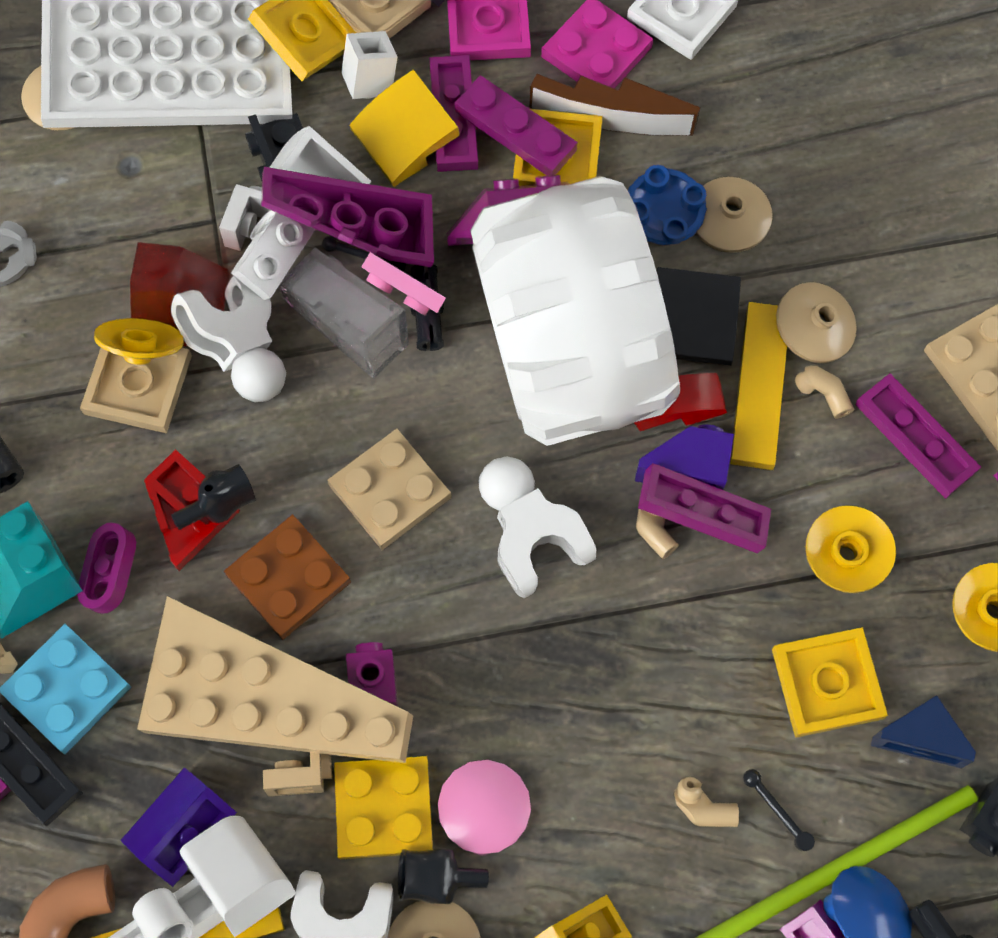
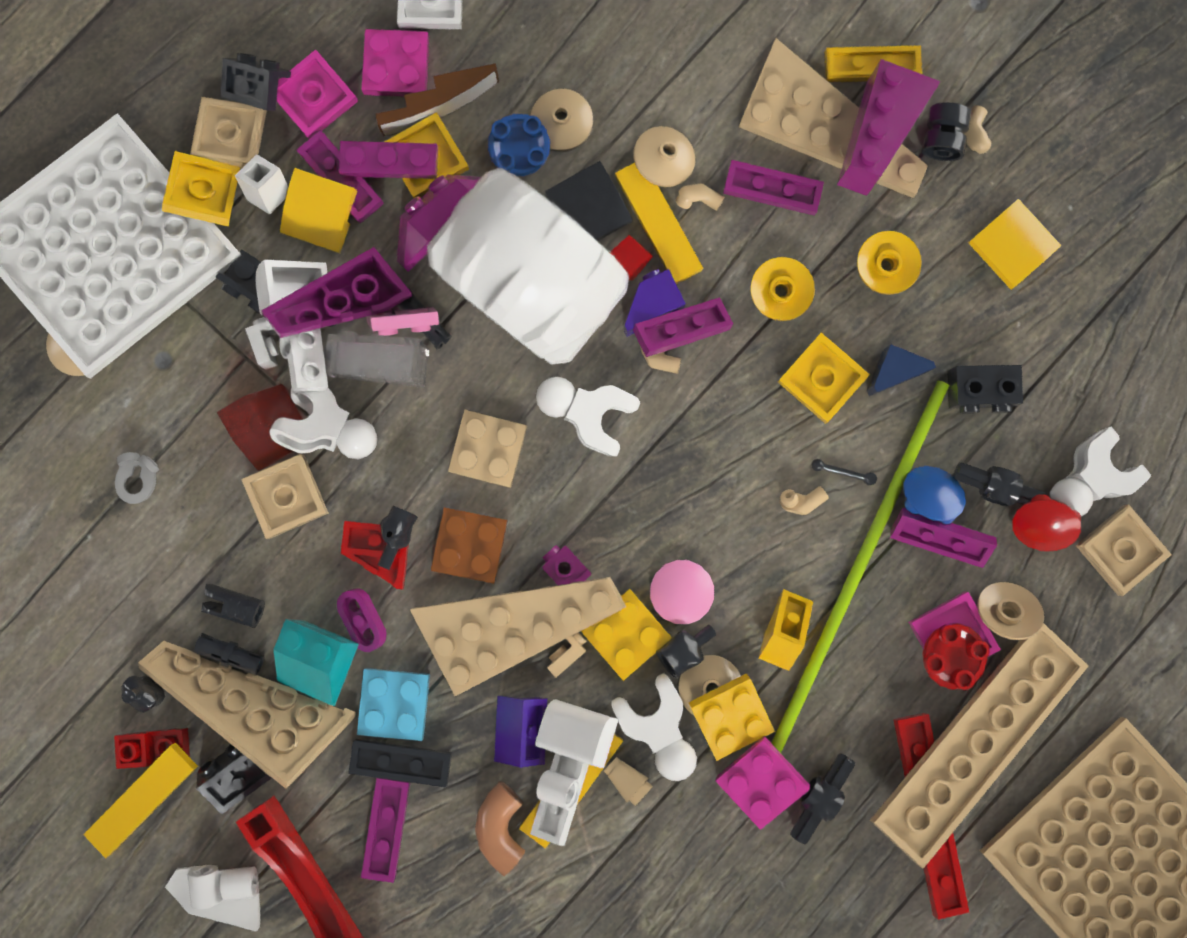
camera: 35 degrees left, 15 degrees up
yellow dish [94,318,184,365] -> none

